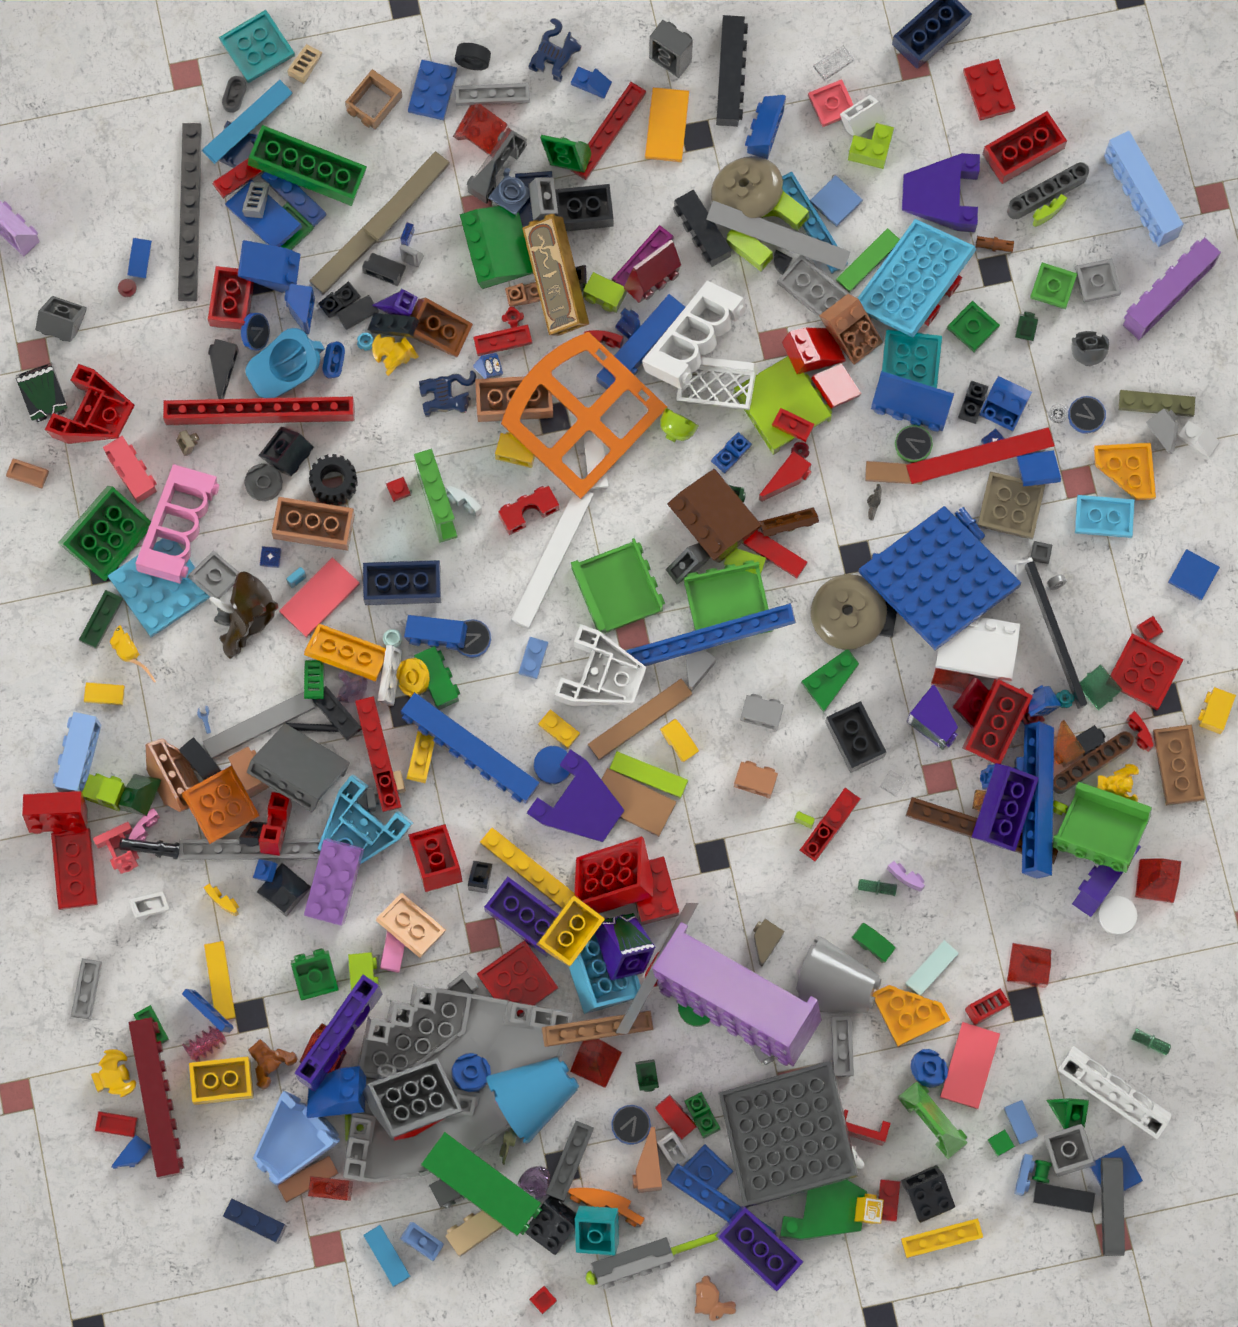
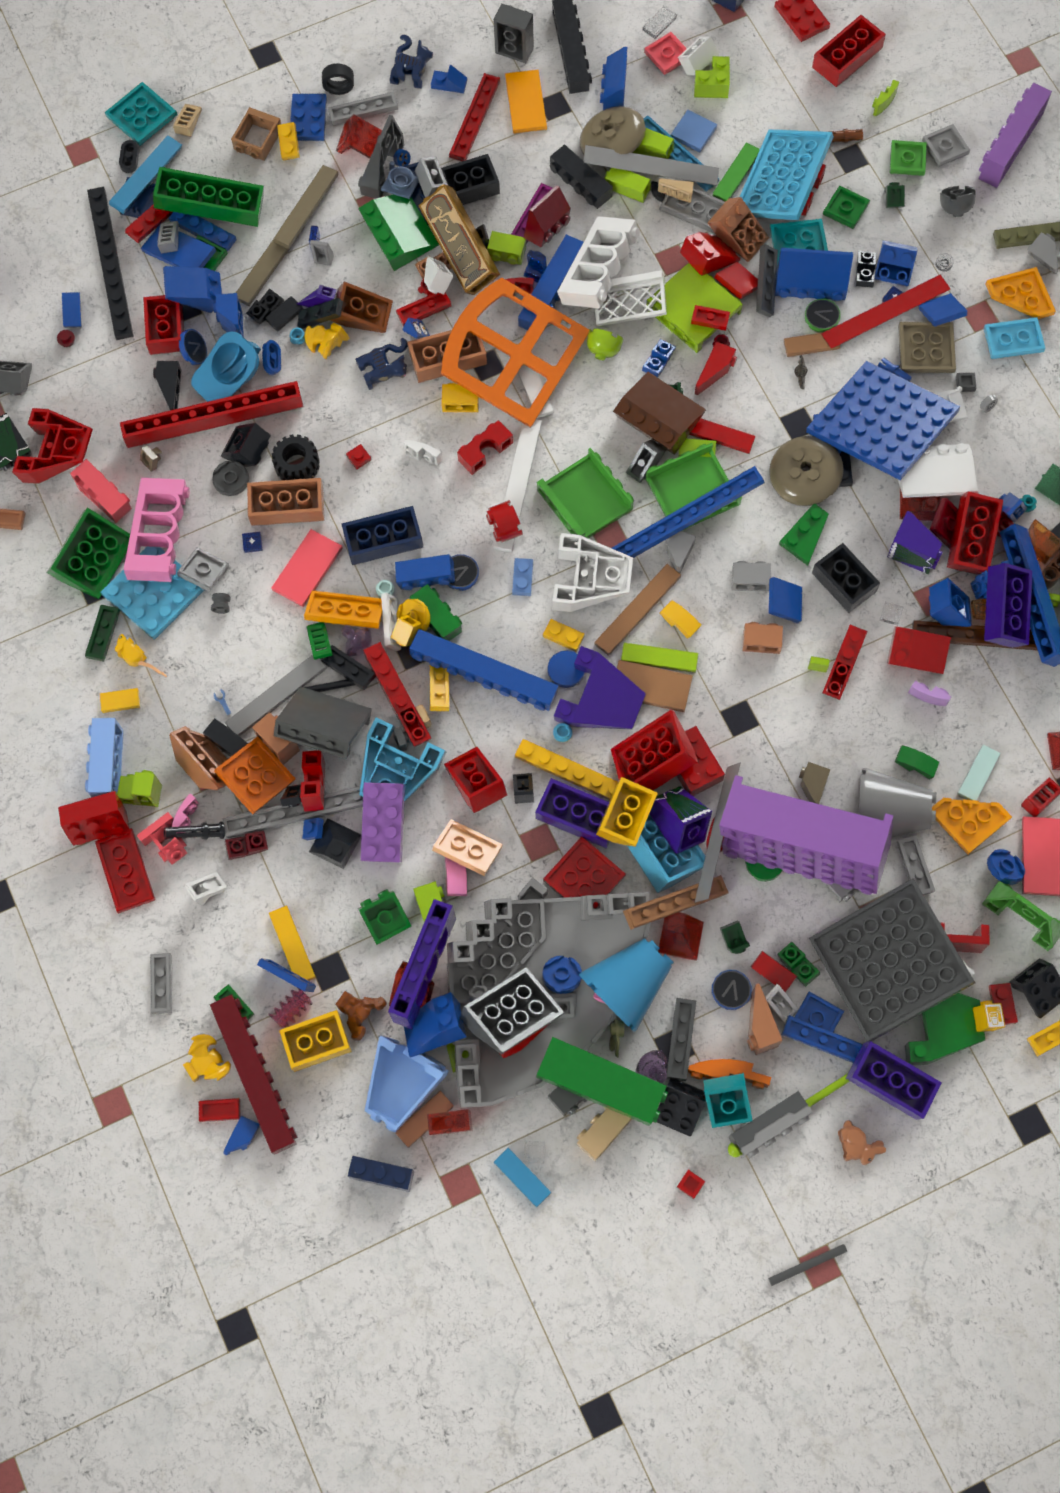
camera: 10 degrees left, 5 degrees down
dark green slope [119,774,161,816] -> none
yellow slope [203,883,239,916] -> none
dark brown animal [209,571,278,659] -> none
medium azure tile [286,567,306,588] -> none
black panel [362,253,406,286] -> none
medium blue plate [400,1222,444,1261] -> none
bright green panel [414,449,458,543] -> none
green slope [540,134,592,173] -> none
reddish brown plate [759,507,819,537] -> none
clear green axle [858,879,897,896] -> none
dark purple wedge [902,153,980,232] -> none
dark grey beam [1007,162,1089,219] -> none
black tile [1024,561,1087,709] -> none
black tile [1068,396,1106,434] -> none
light blue brick [1104,131,1184,247] -> none
none -> dark red slope [225,831,268,860]
none -> yellow plate [277,122,300,161]
none -> yellow brick [390,615,422,647]
none -> blue tile [393,149,411,167]
none -> white slope [424,256,453,295]
none -> red brick [486,500,523,543]
none -> medium azure plate [553,723,572,742]
none -> tan slope [658,178,694,203]
none -> dark grey plate [756,244,778,317]
none -> blue tile [768,577,802,623]
none -> red slope [887,626,951,674]
none -> blue slope [929,578,972,627]

